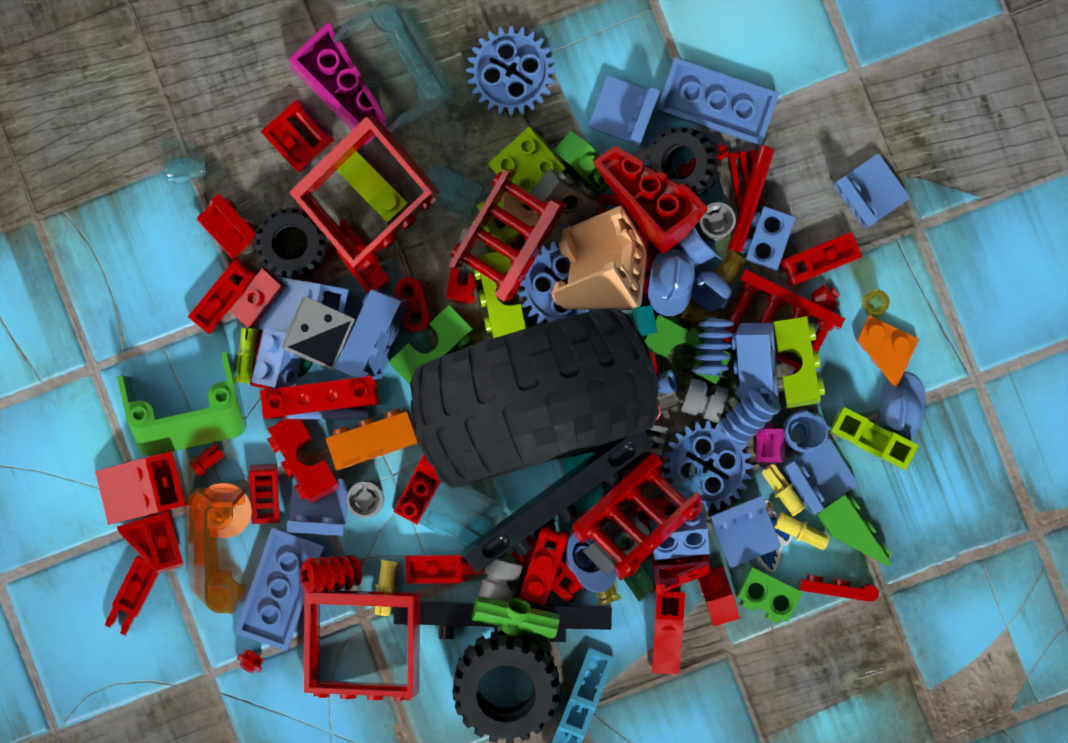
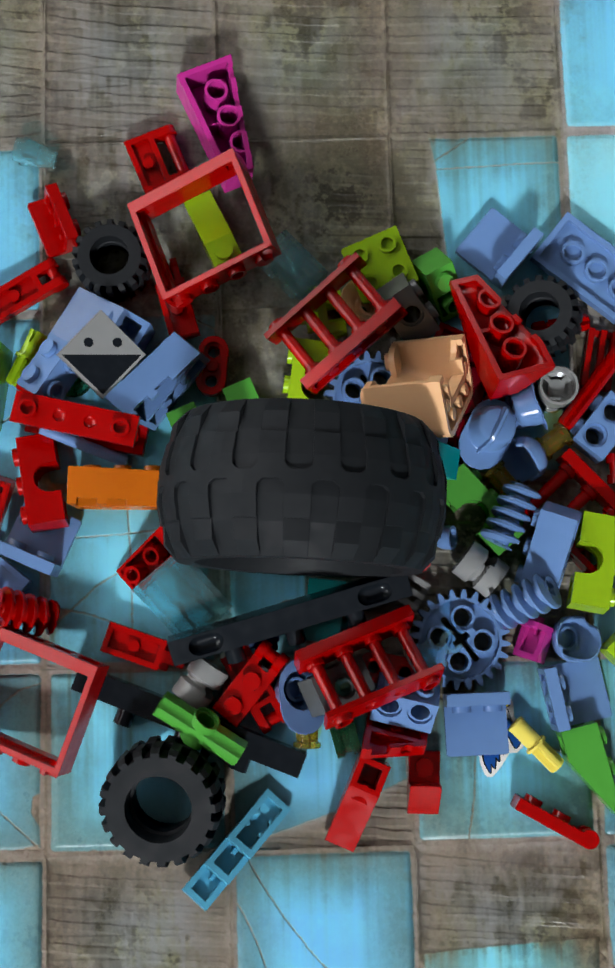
camera: 20 degrees right, 5 degrees down
plate [229,268,285,329] -> none
clear light blue windscreen [333,4,454,133] -> none
light grey wheel [346,481,385,518] -> none
light yellow axle [374,560,398,616] -> none
red hinge [446,267,476,305] -> none
medium blue gear [466,26,556,117] -> none
bright green brick [736,566,803,624] -> none
light yellow axle [762,464,806,517] -> none

